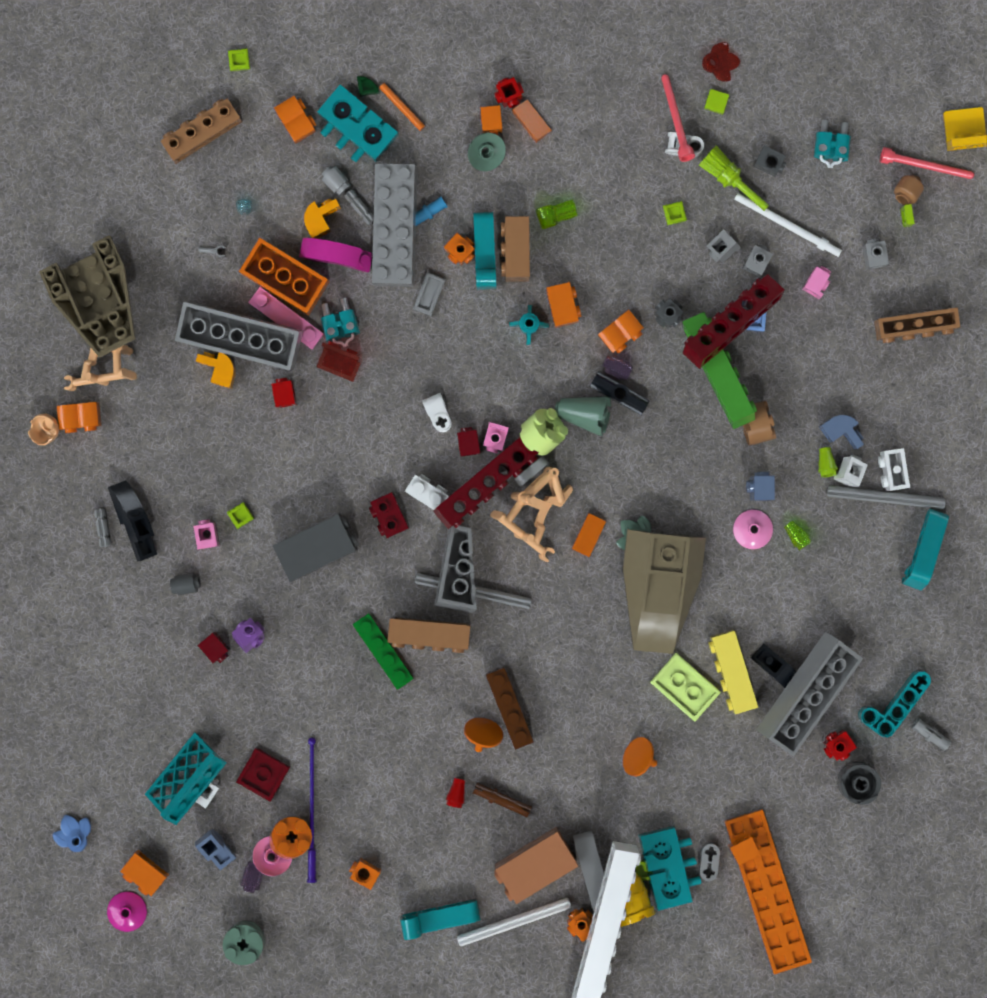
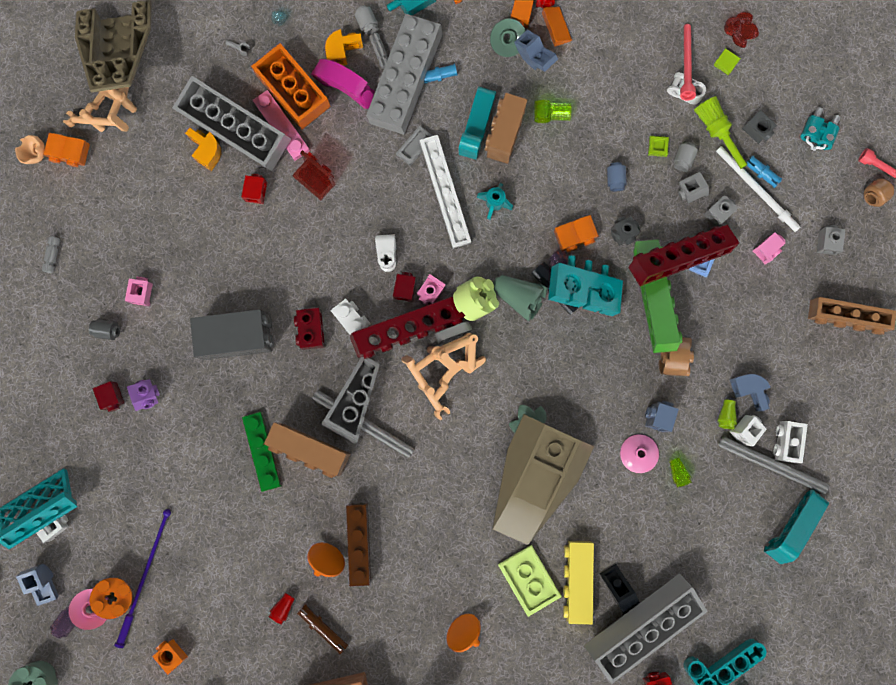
camera: 20 degrees right, 5 degrees down
black slope [108,480,157,562] -> none
lime tile [226,502,254,529] -> none
dark red tile [236,747,290,802] -> none
teal piece [321,298,360,347] -> none
orange brick [444,233,475,266] -> none
orange brick [546,282,581,328] -> none
orange slope [572,513,606,557] -> none
lime tile [900,204,915,228] -> none
none -> white plate [420,135,471,249]
none -> sand blue brick [514,30,558,72]
none -> teal piece [548,255,623,316]
none -> sand blue brick [607,162,627,192]
none -> light grey brick [674,142,698,172]
none -> dark azure pin [746,155,782,188]

